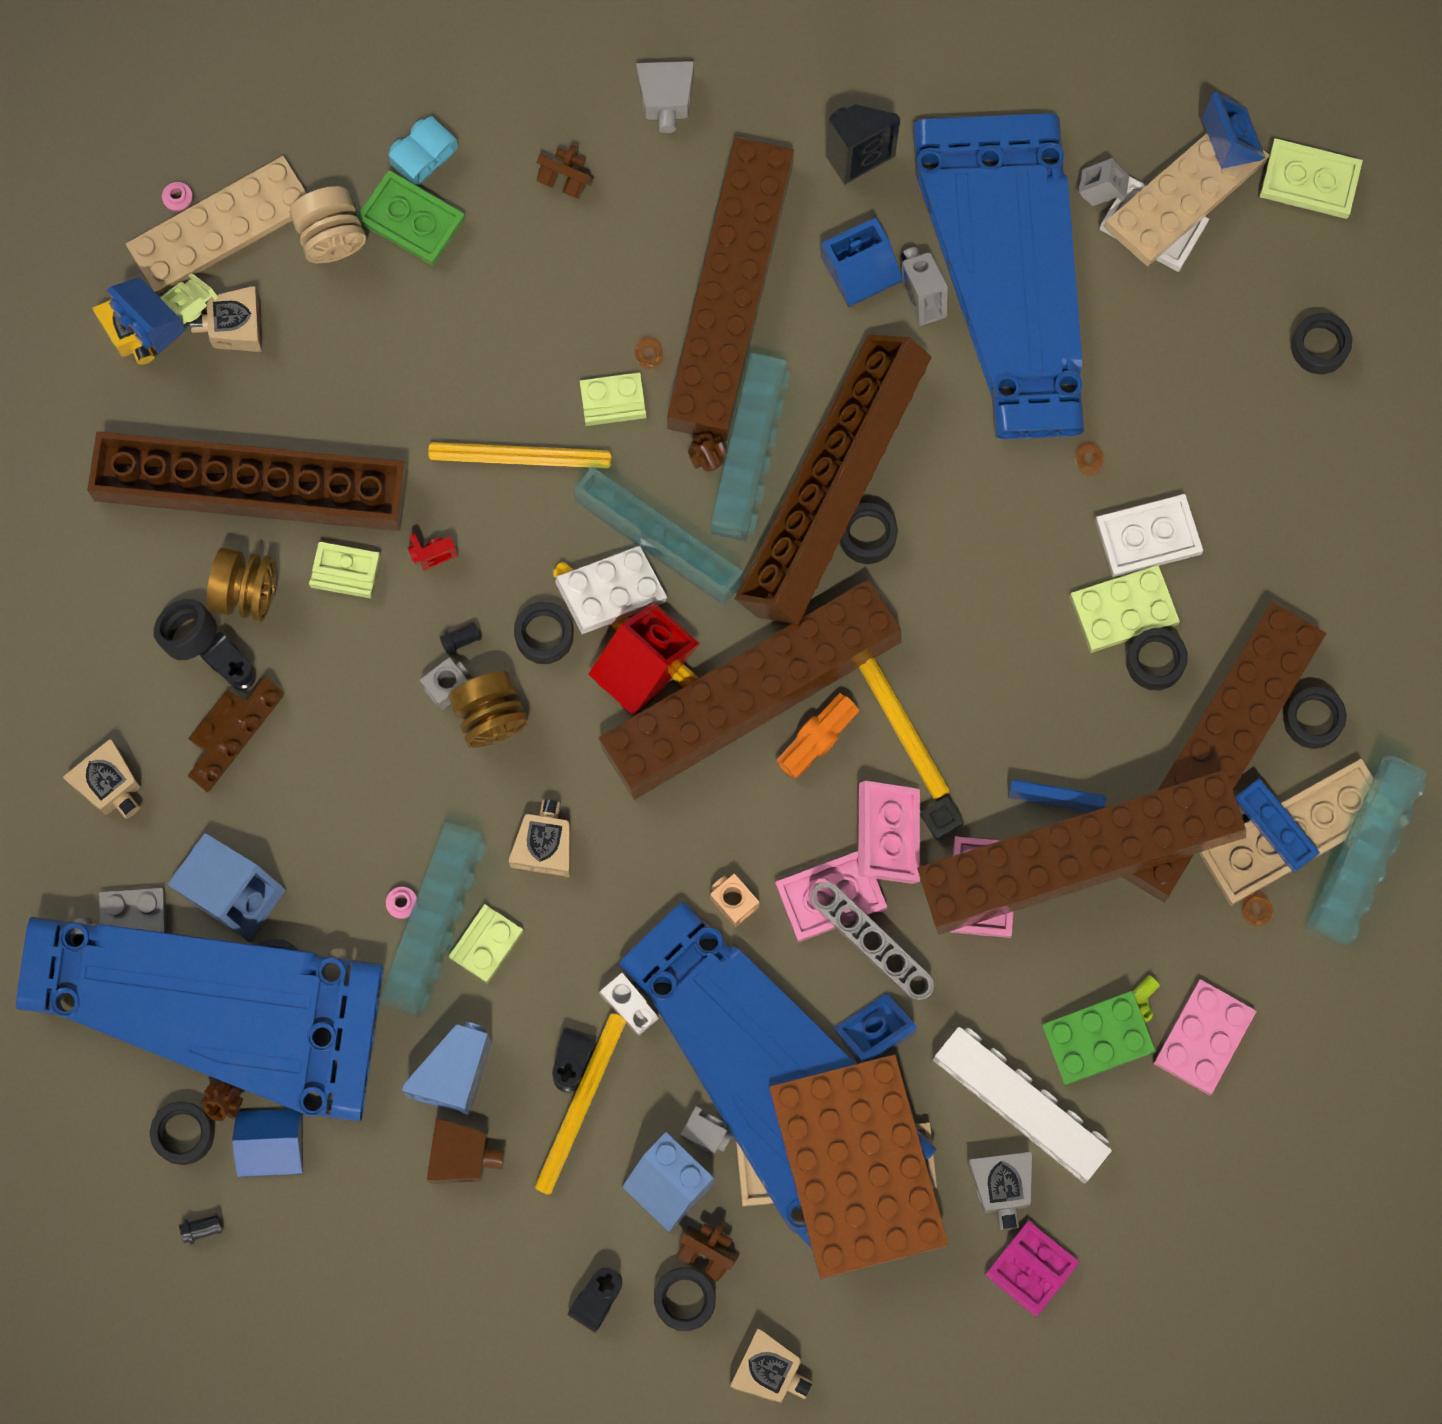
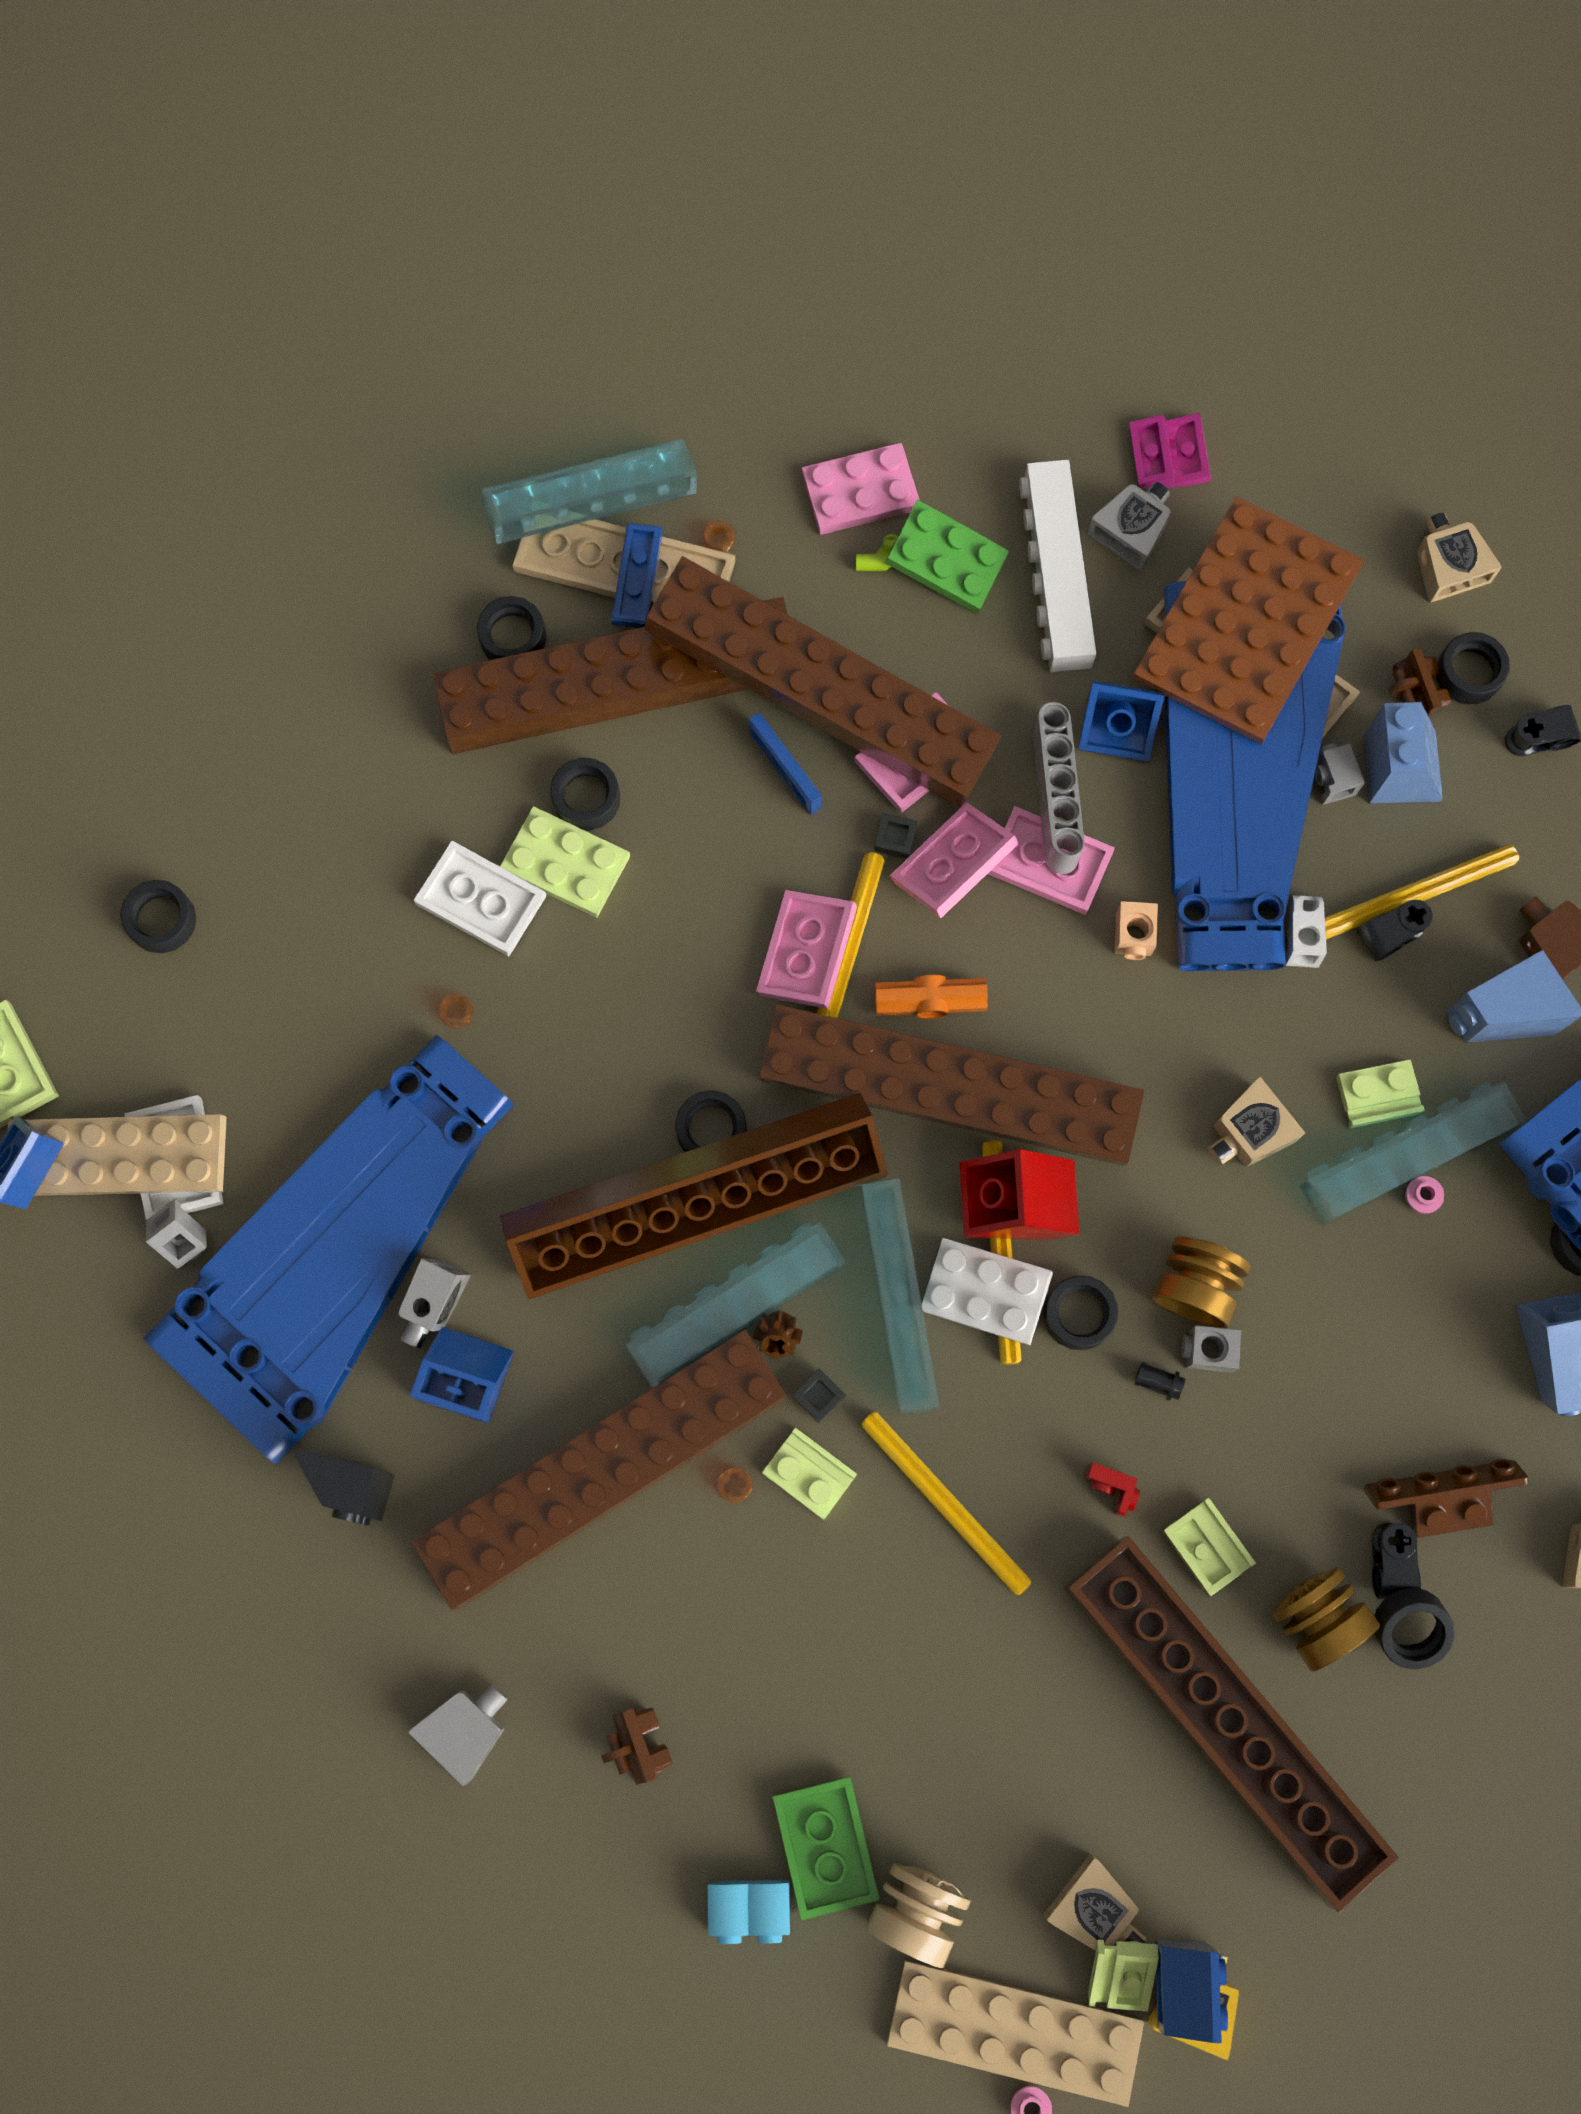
camera: 135 degrees left, 0 degrees up
none -> bright pink plate [756,890,857,1009]
none -> pearl dark grey plate [792,1368,846,1424]

